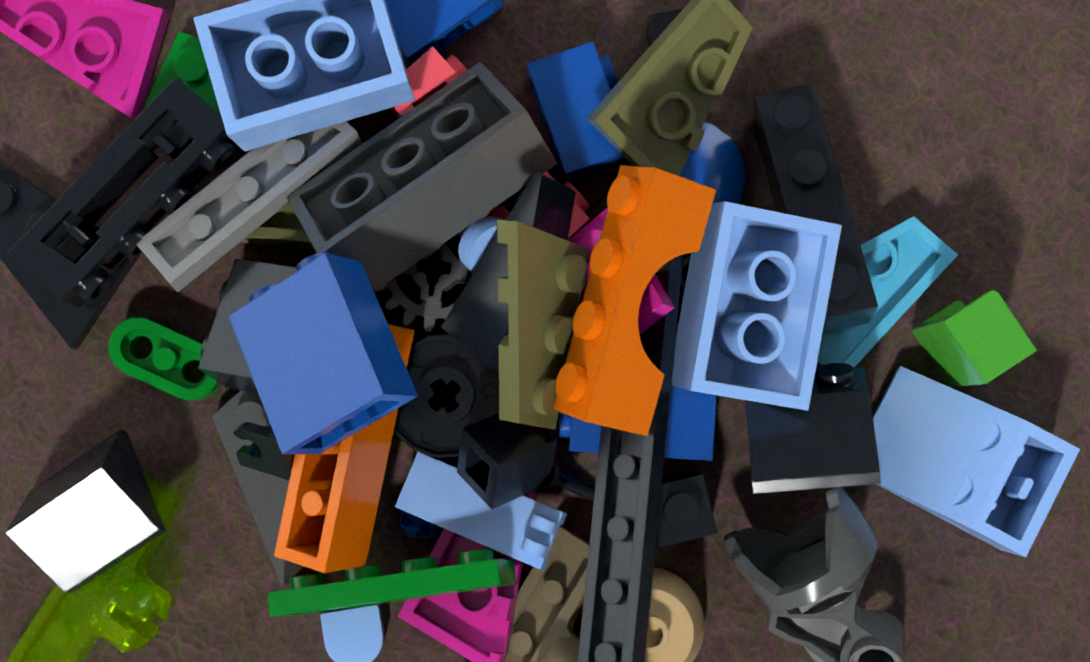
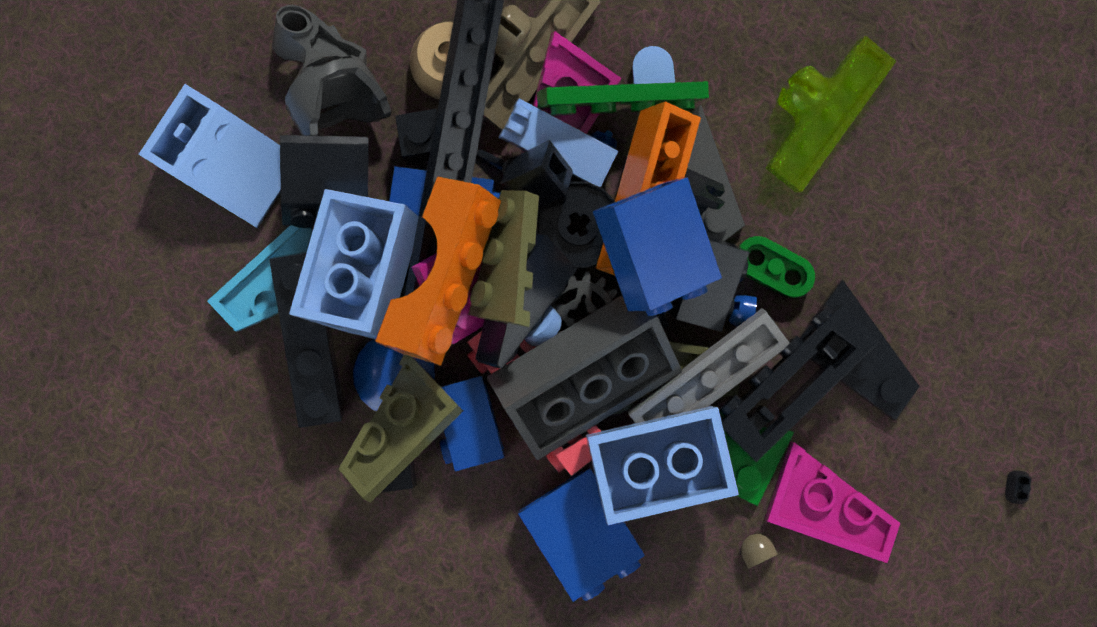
camera: 175 degrees left, 0 degrees up
slope [6,430,166,593] -> none
bright green panel [911,290,1037,387] -> none
none -> blue hinge [728,295,757,327]

